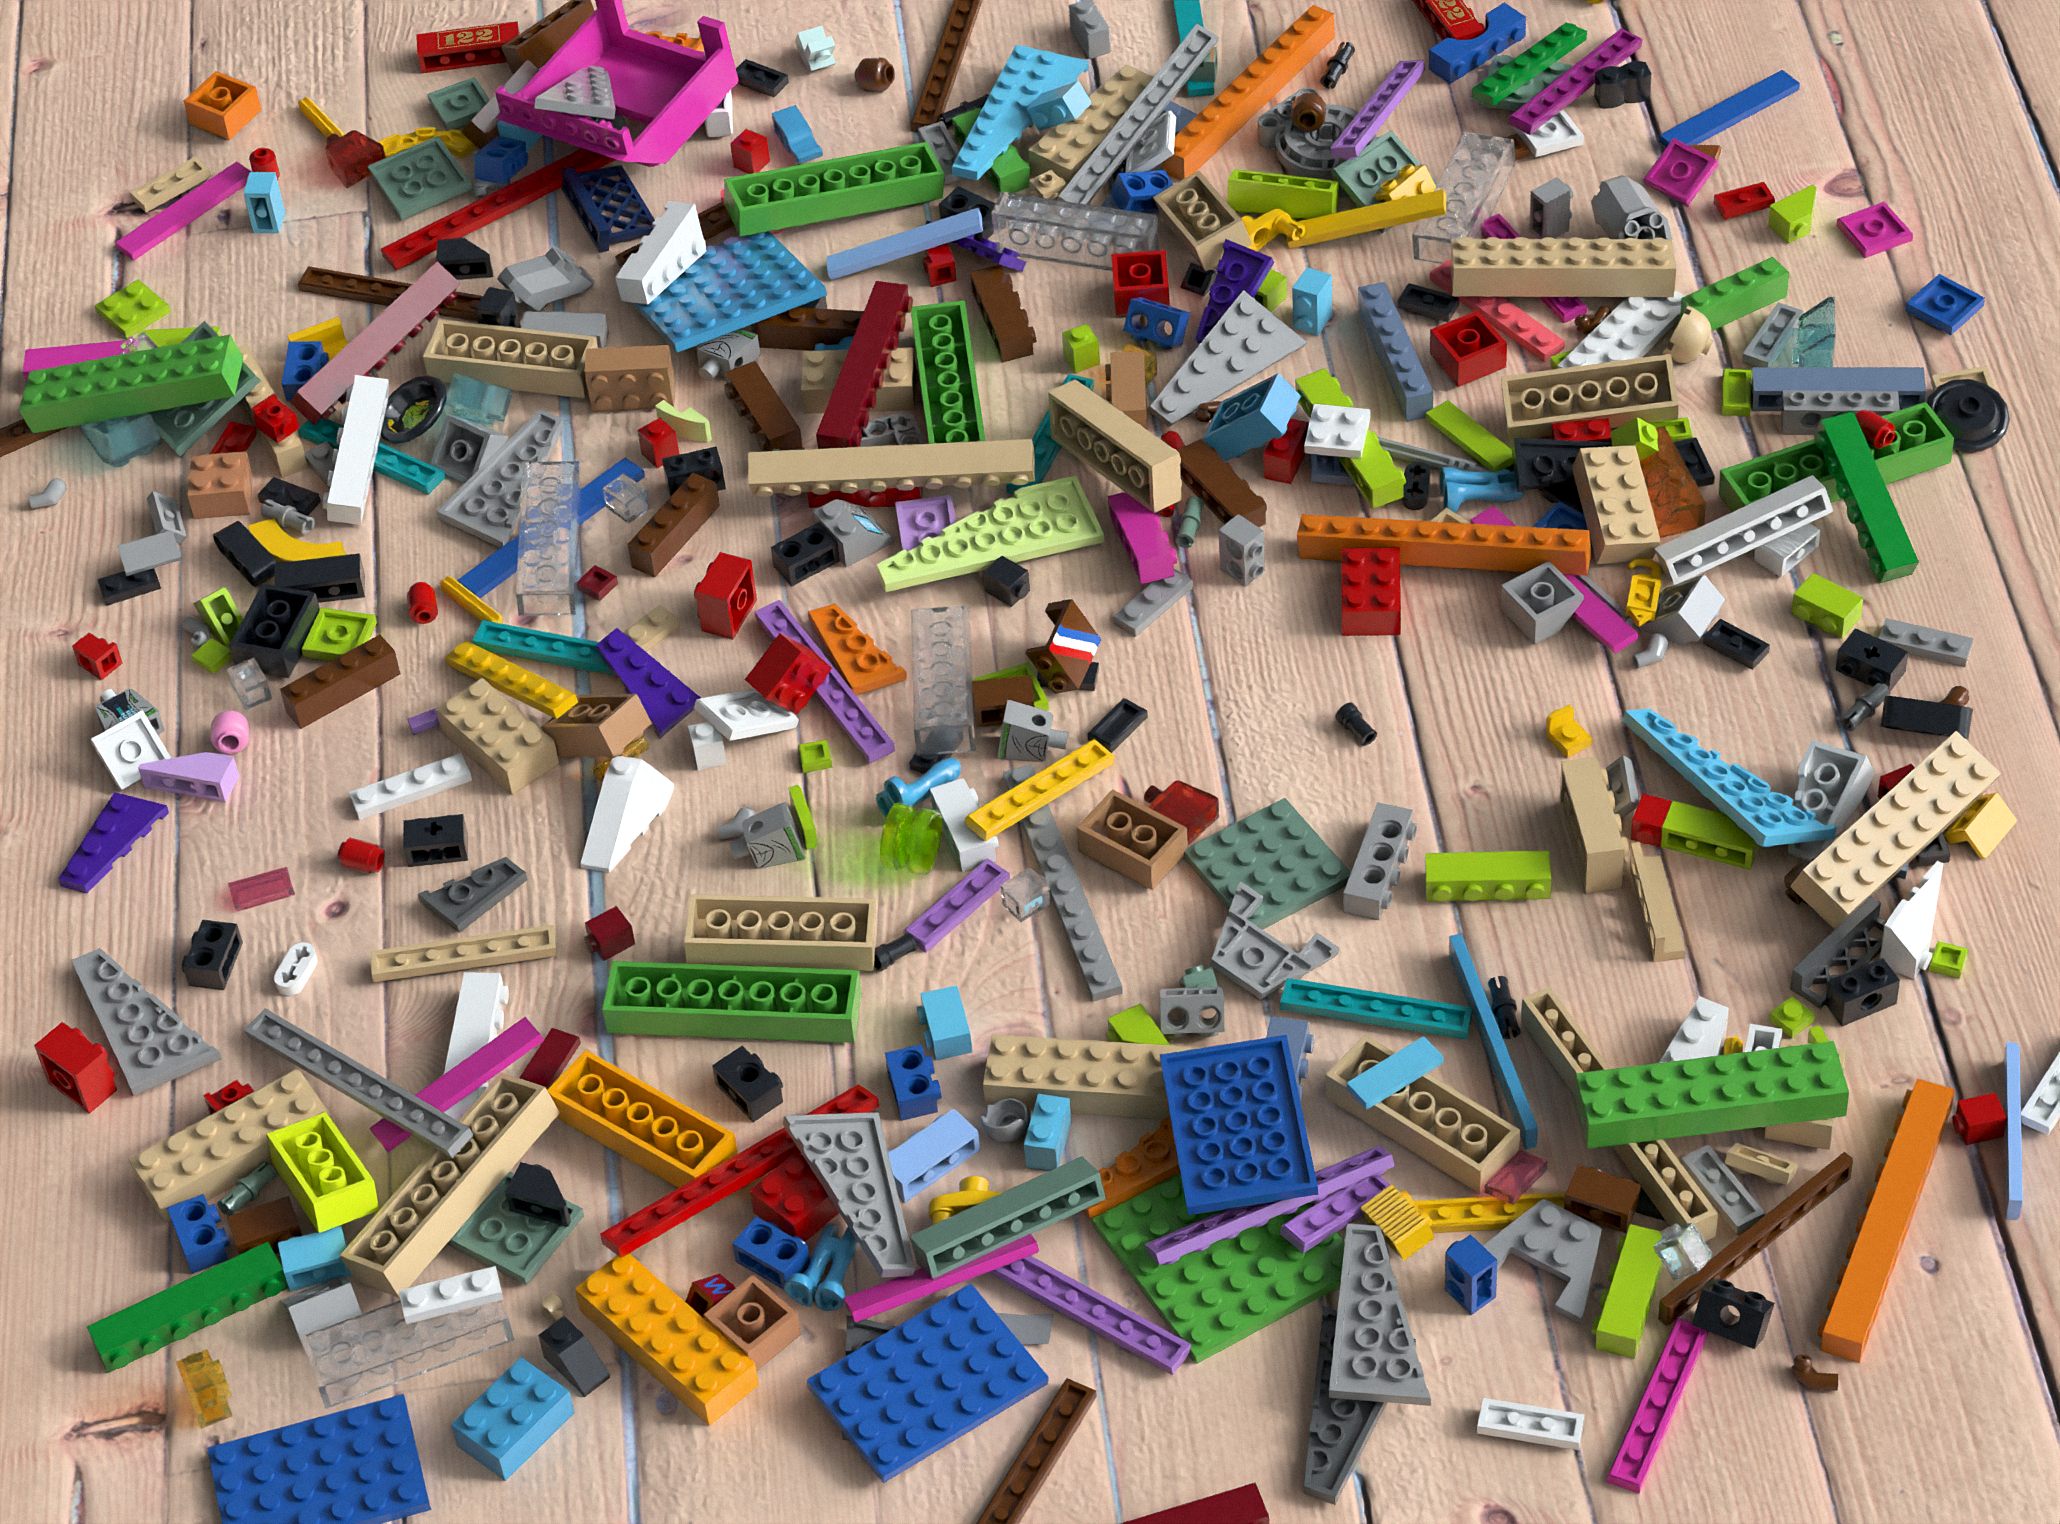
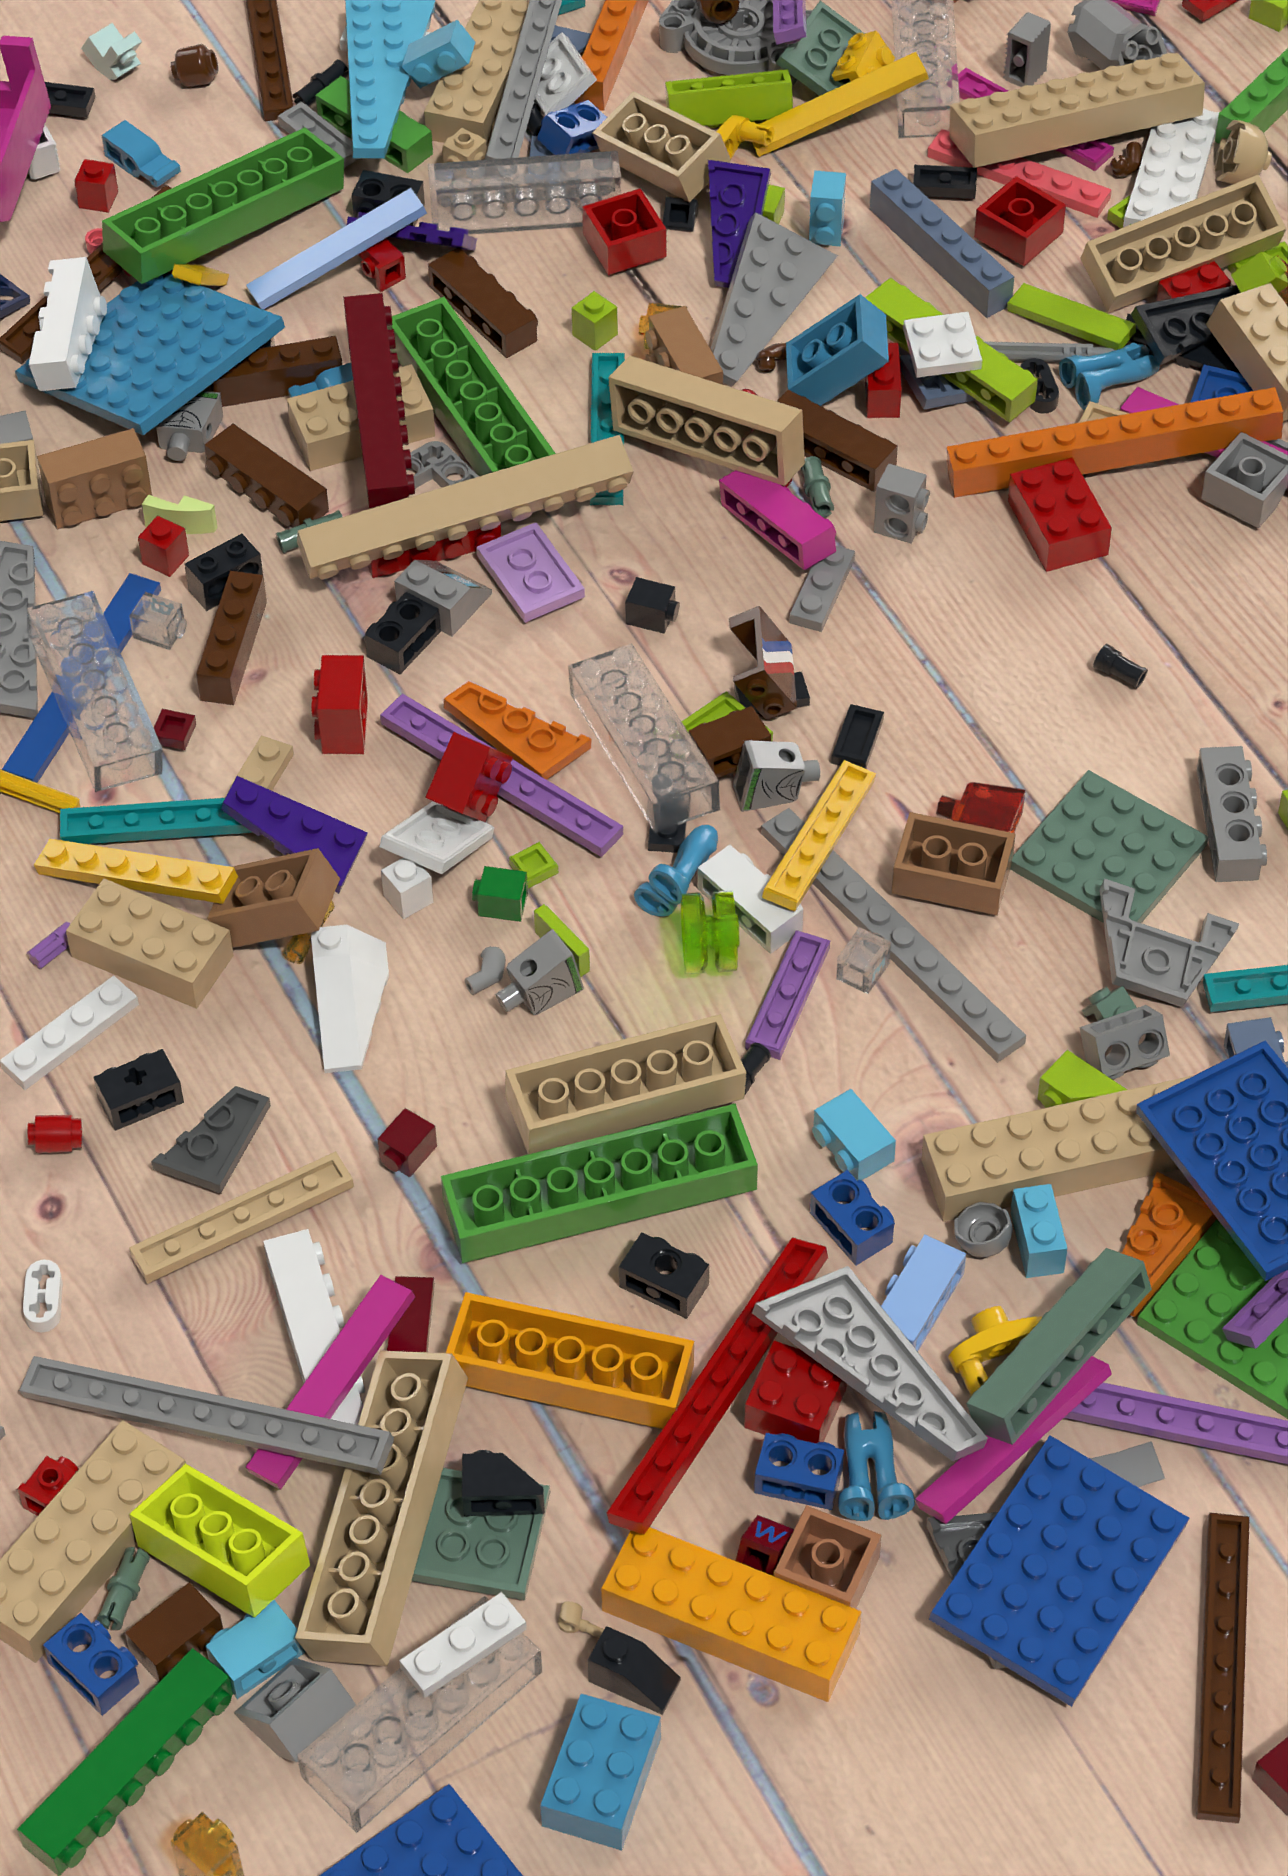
camera: 25 degrees left, 5 degrees up
yellowish green wing [877,476,1104,592] -> none
blue brick [1123,297,1190,349] -> none
none -> yellow tile [172,264,229,286]
none -> green brick [472,866,528,922]

